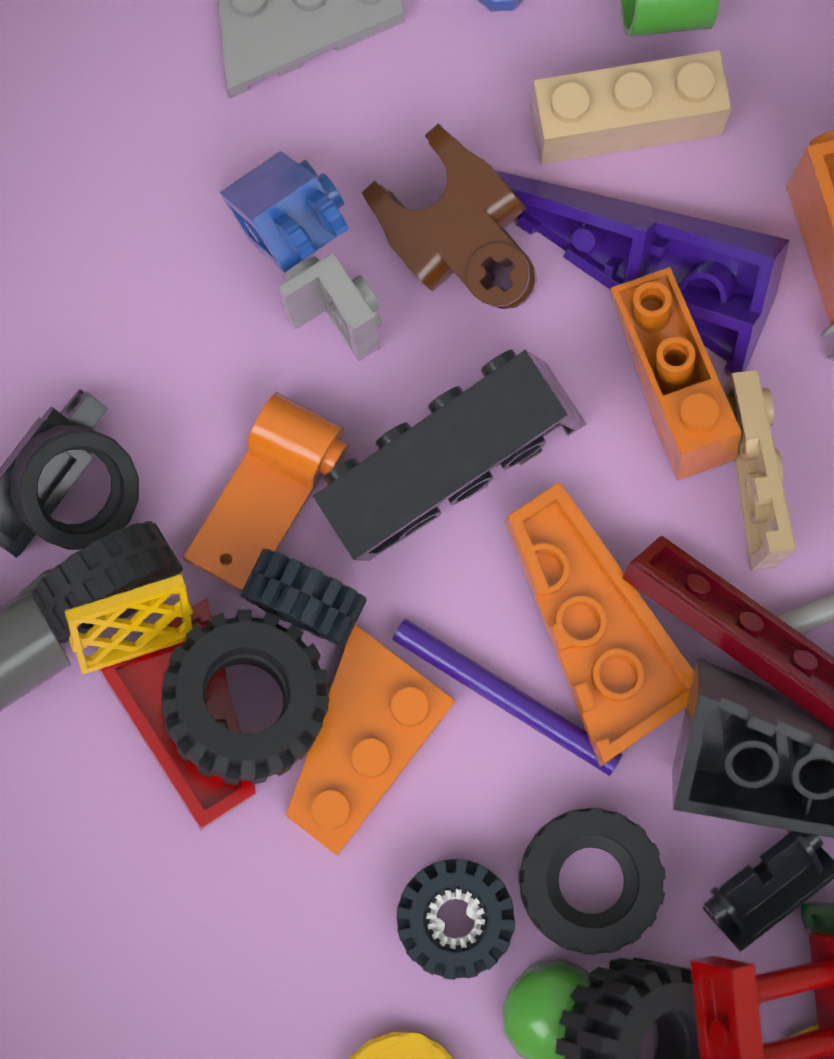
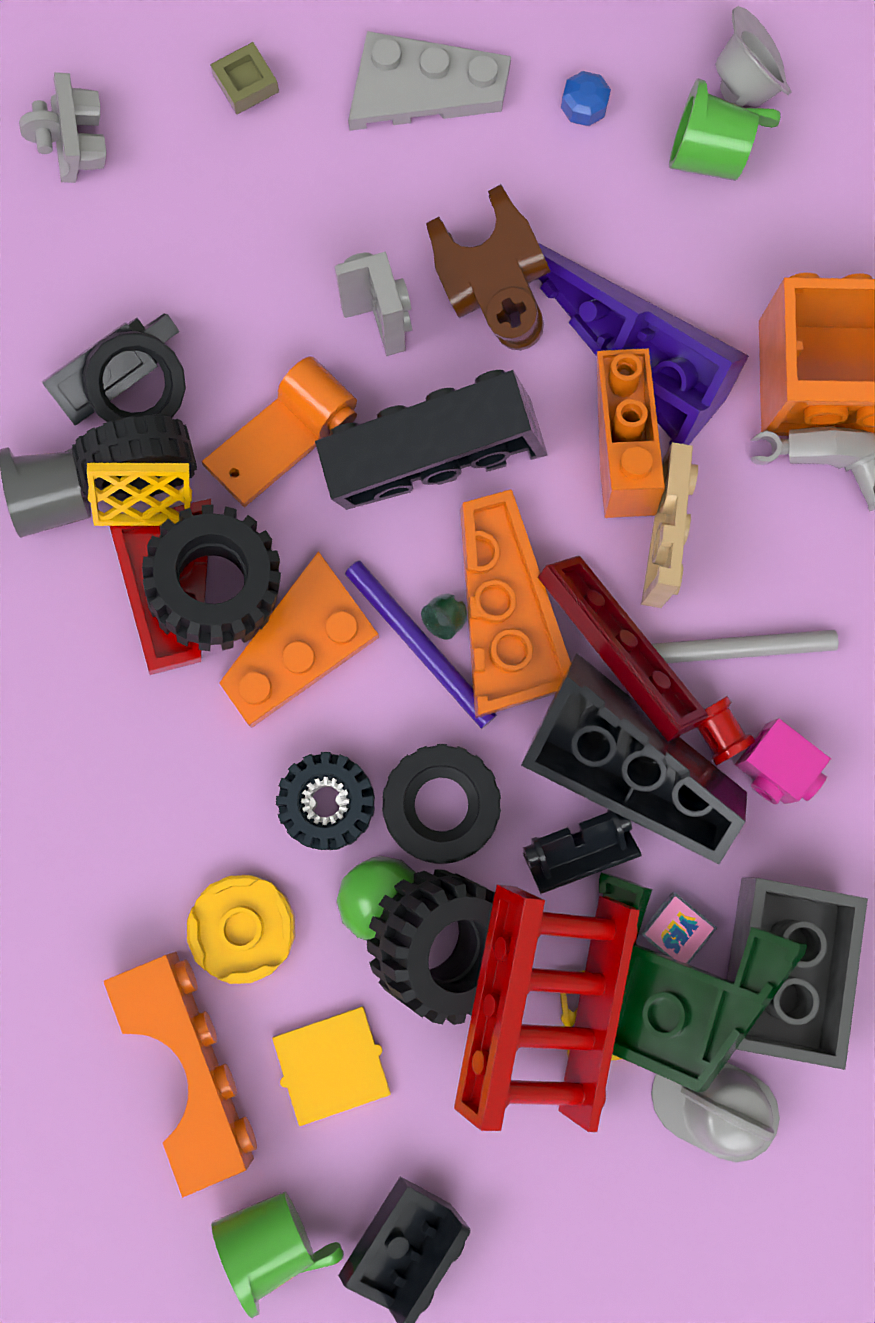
camera: 10 degrees right, 0 degrees up
blue hinge [219,151,349,273] -> none
black bush [240,548,367,646] -> none
tan brick [531,50,732,164] -> none
none -> olive plate [210,42,279,114]
none -> clear green hinge [421,593,467,640]

